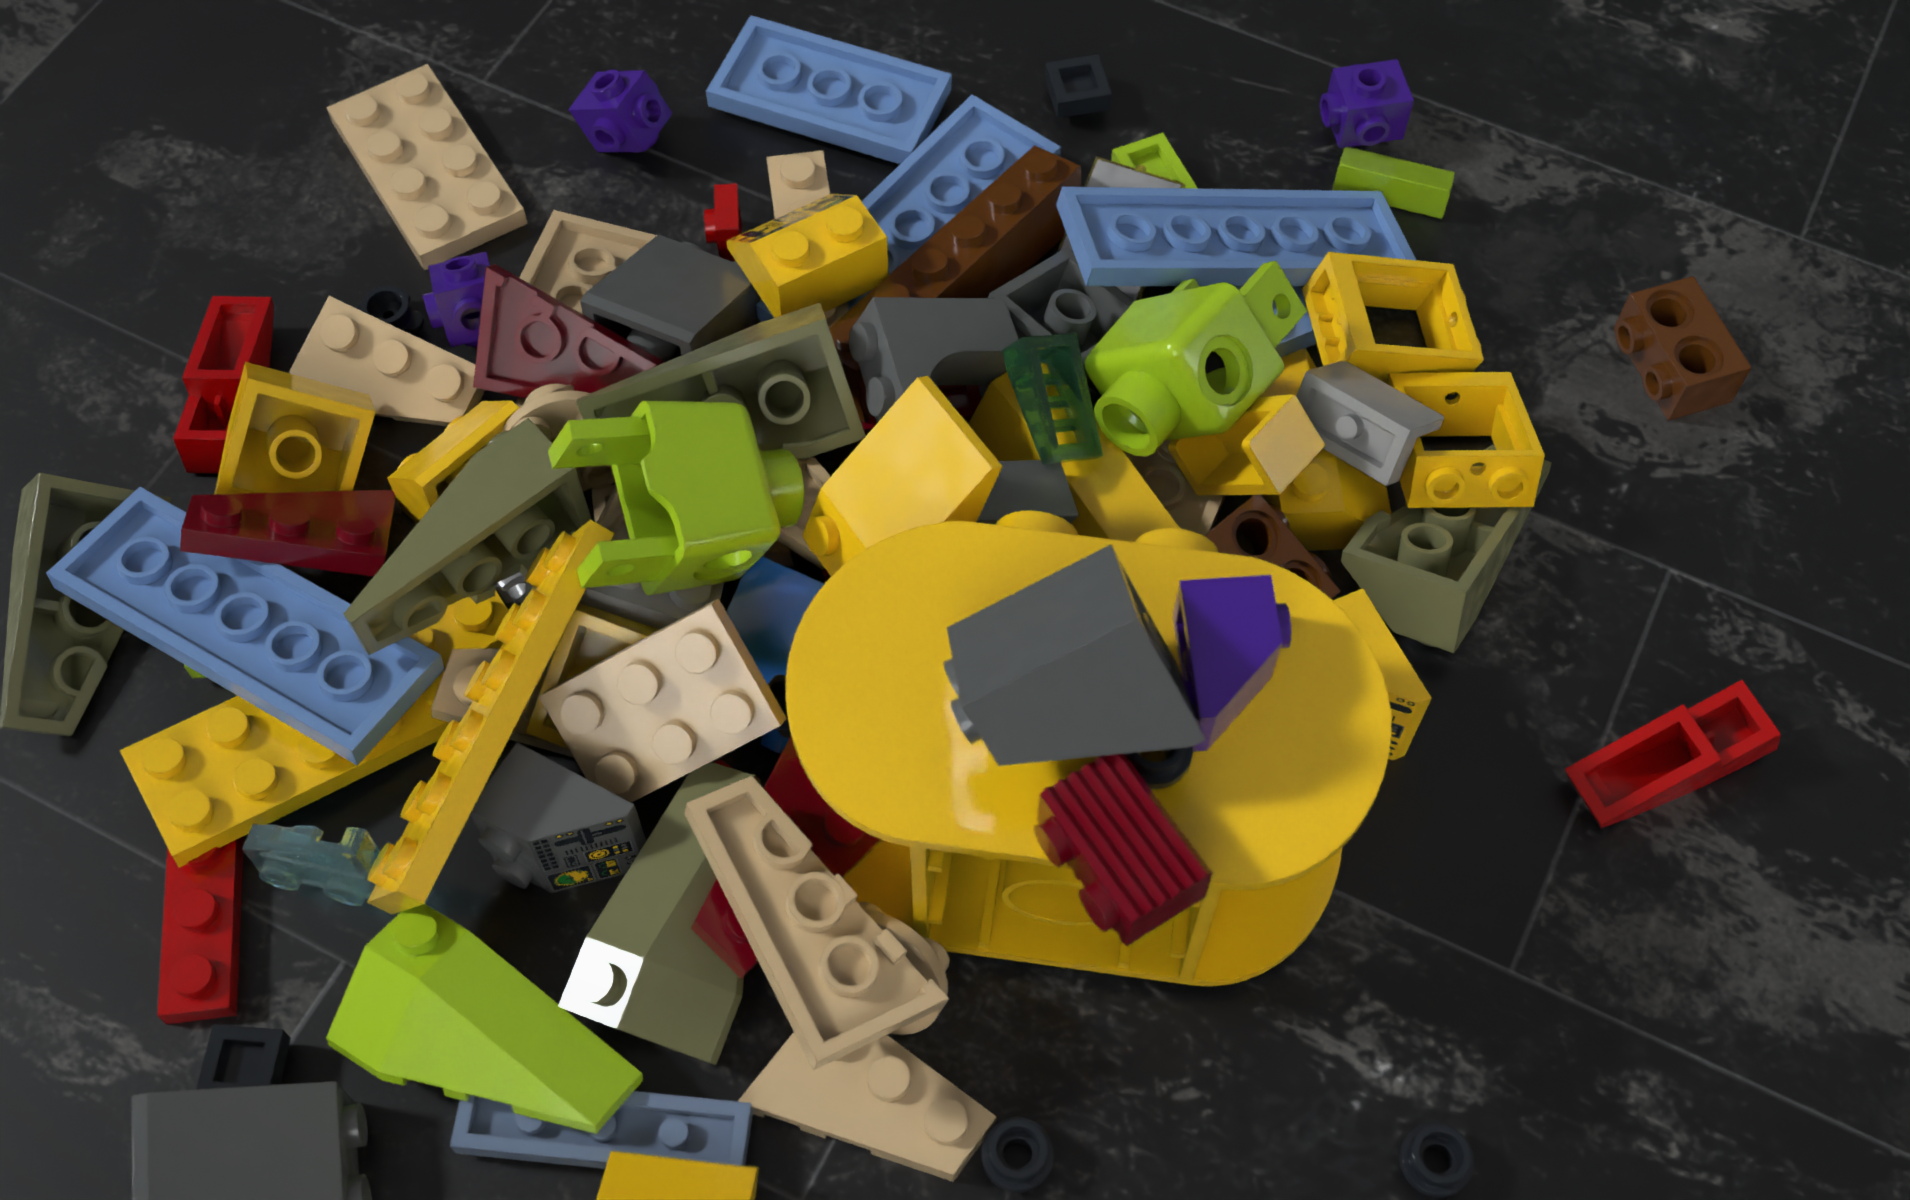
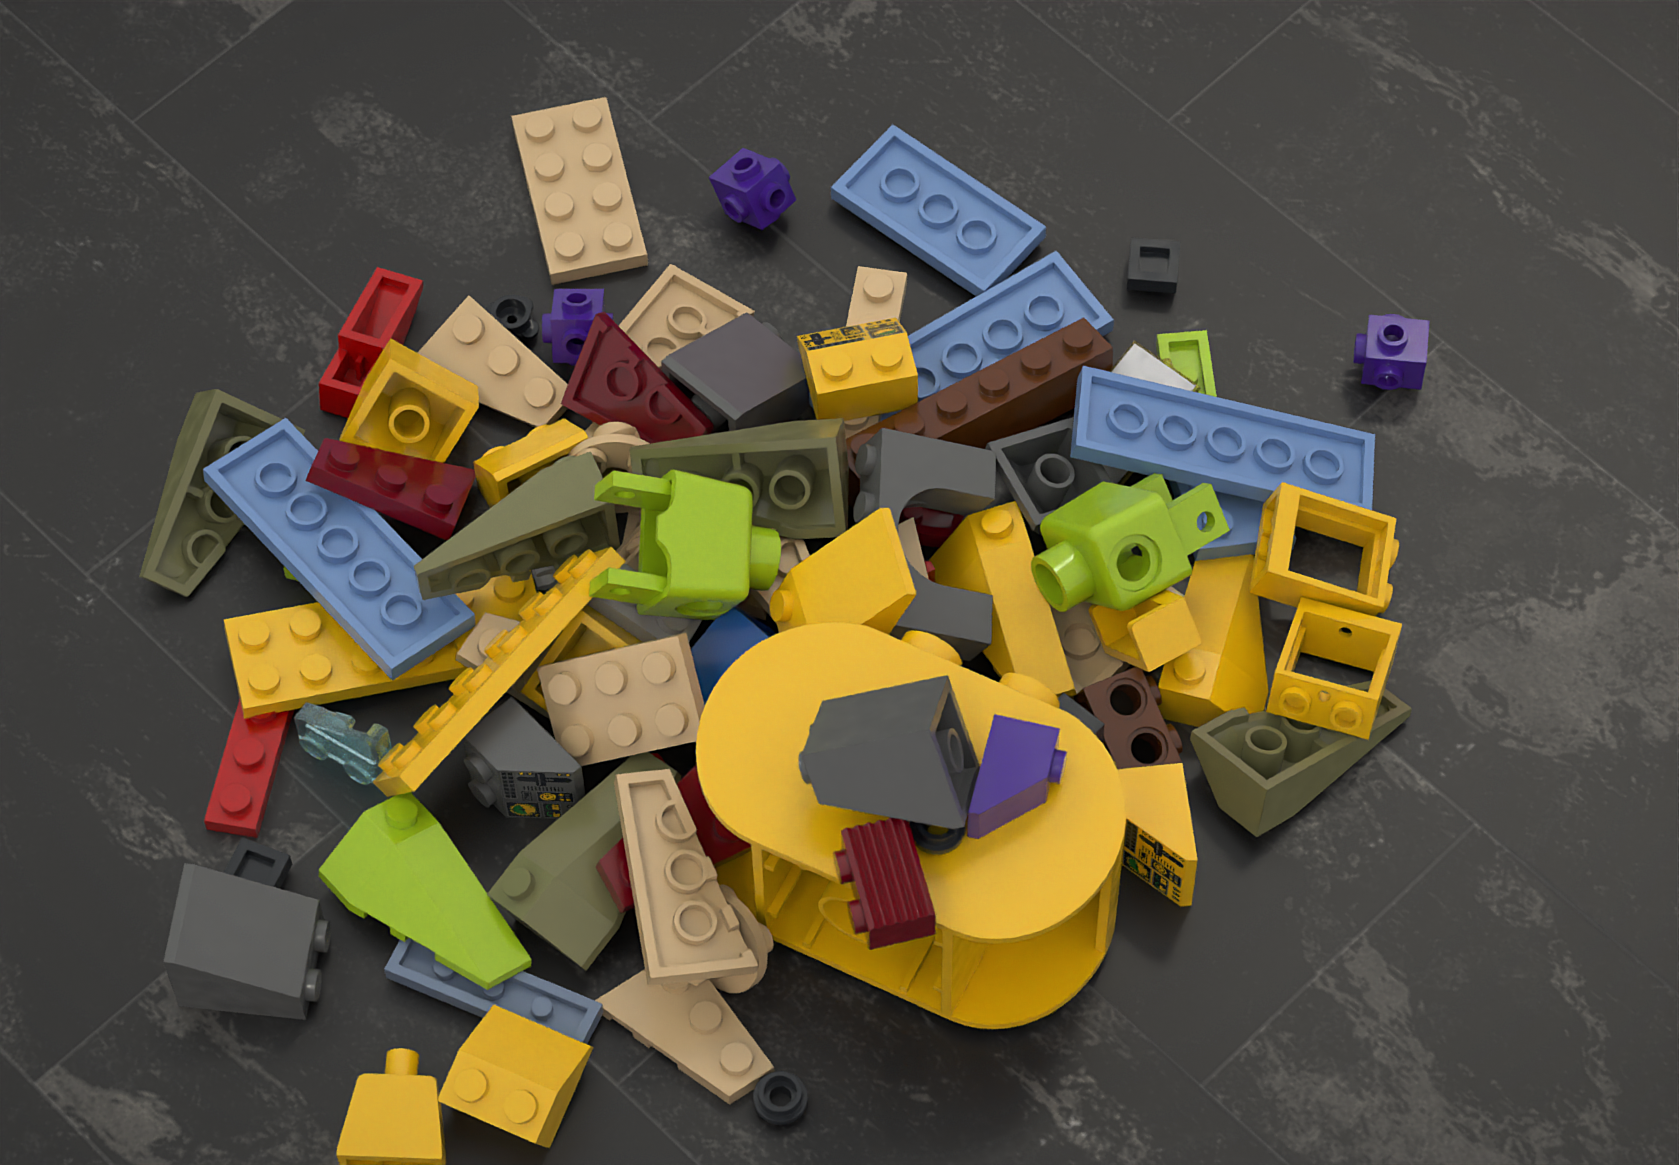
camera: 20 degrees right, 0 degrees up
red plate [704,183,742,261] -> none
clear green slope [1002,333,1103,465] -> none
light grey panel [1296,361,1444,486] -> none
lime slope [1332,147,1455,219] -> none
red slope [1565,680,1781,828] -> none
reddish brown brick [1613,276,1752,421] -> none

